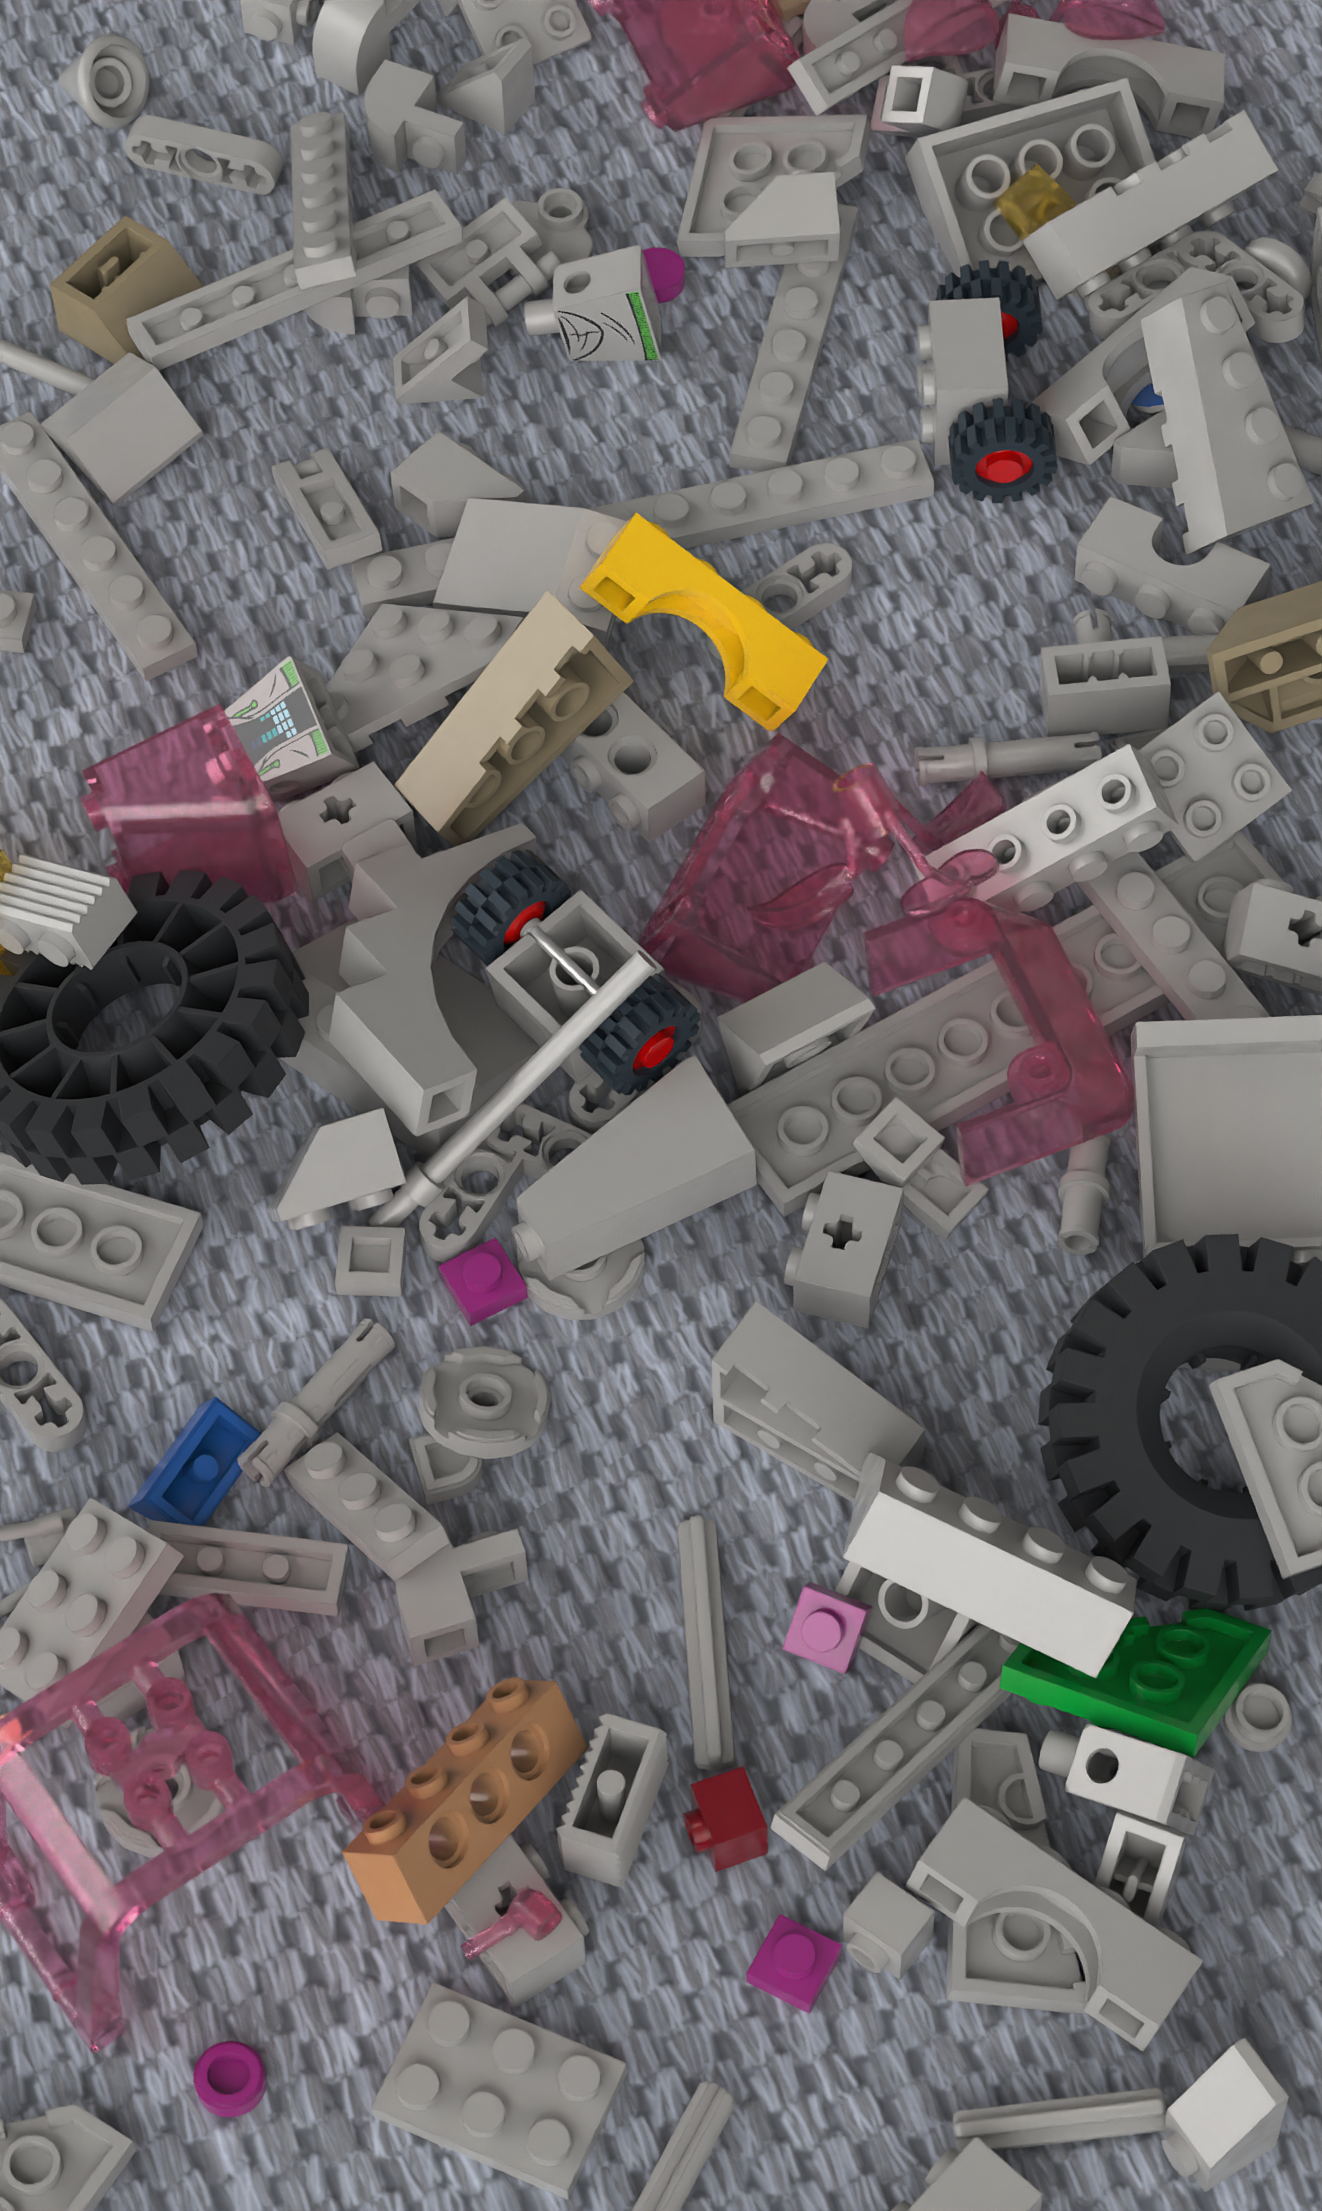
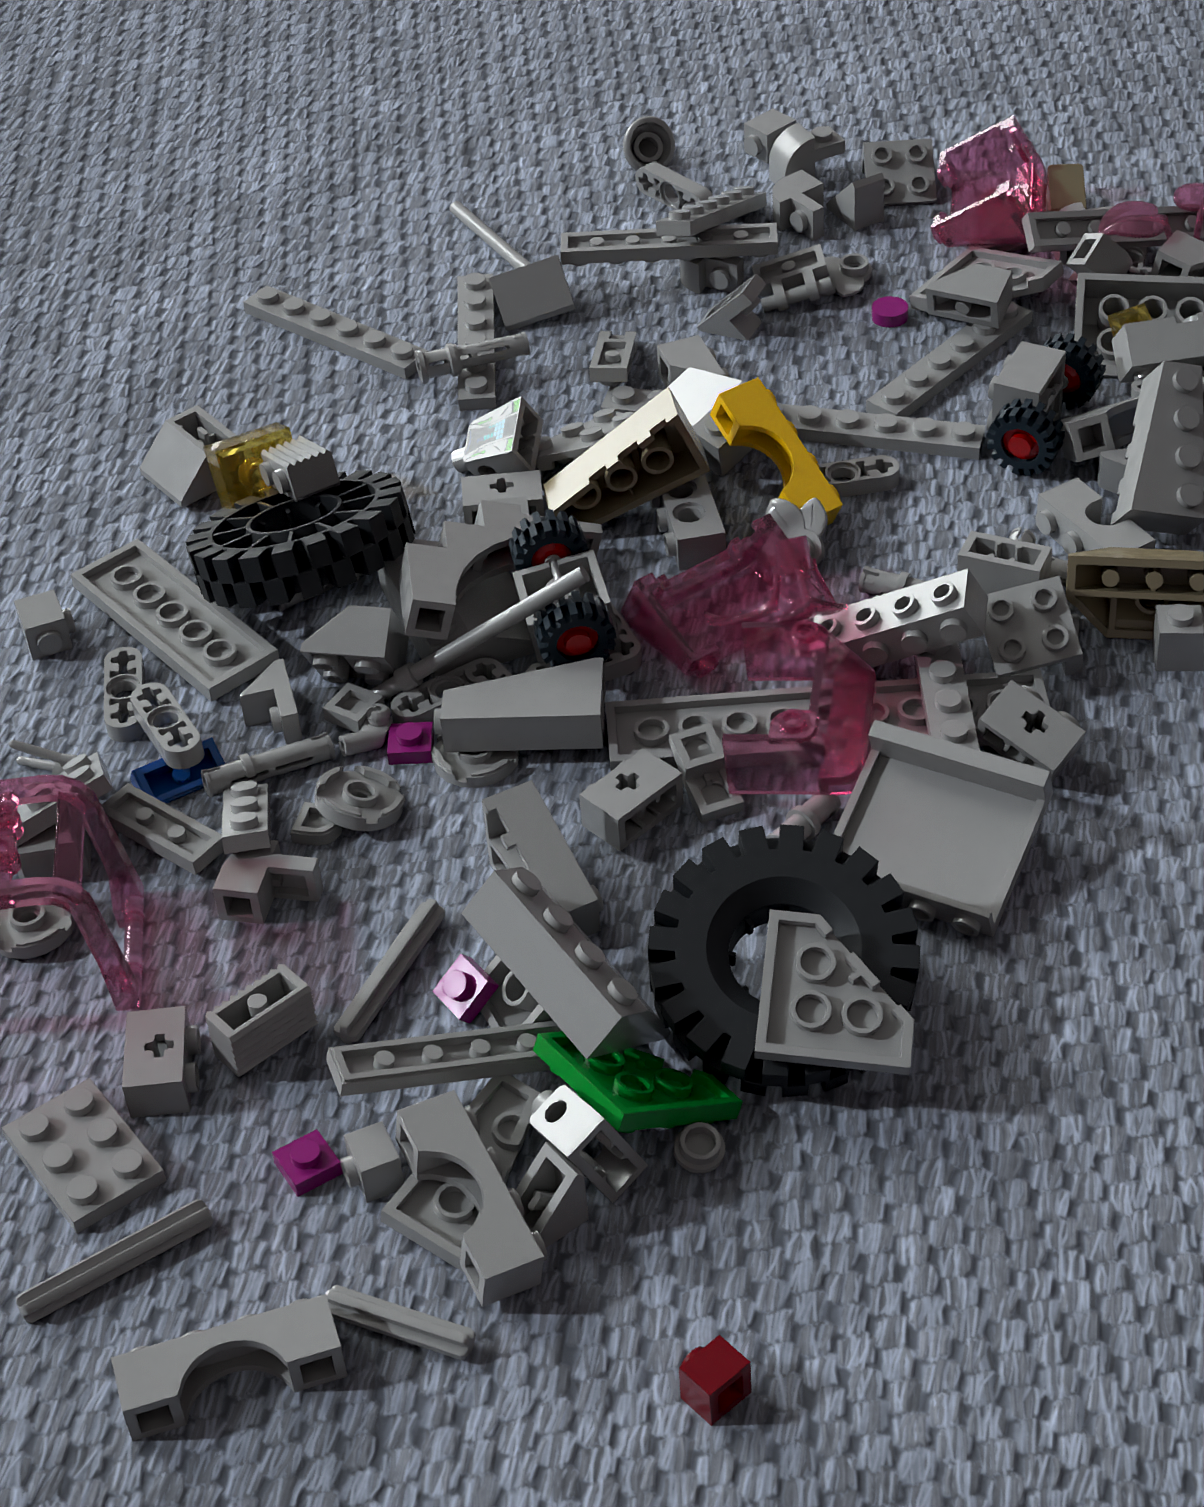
camera: 30 degrees right, 15 degrees down
dark tan slope [50,215,204,364] -> none
clear pink windscreen [79,704,298,903] -> none
medium nougat brick [342,1677,588,1925] -> none
clear pink hand [460,1889,562,1961] -> none
light grey torso [524,245,662,361] -> none
dark red plate [683,1766,768,1872] -> none
light grey slope [717,962,875,1096] -> none
slope [1162,2038,1289,2192] -> none
none -> light grey beam [130,682,204,769]
none -> light grey slope [240,658,303,745]
none -> light grey arm [338,703,393,757]
none -> light grey pin [414,331,530,384]
none -> light grey plate [754,497,827,570]

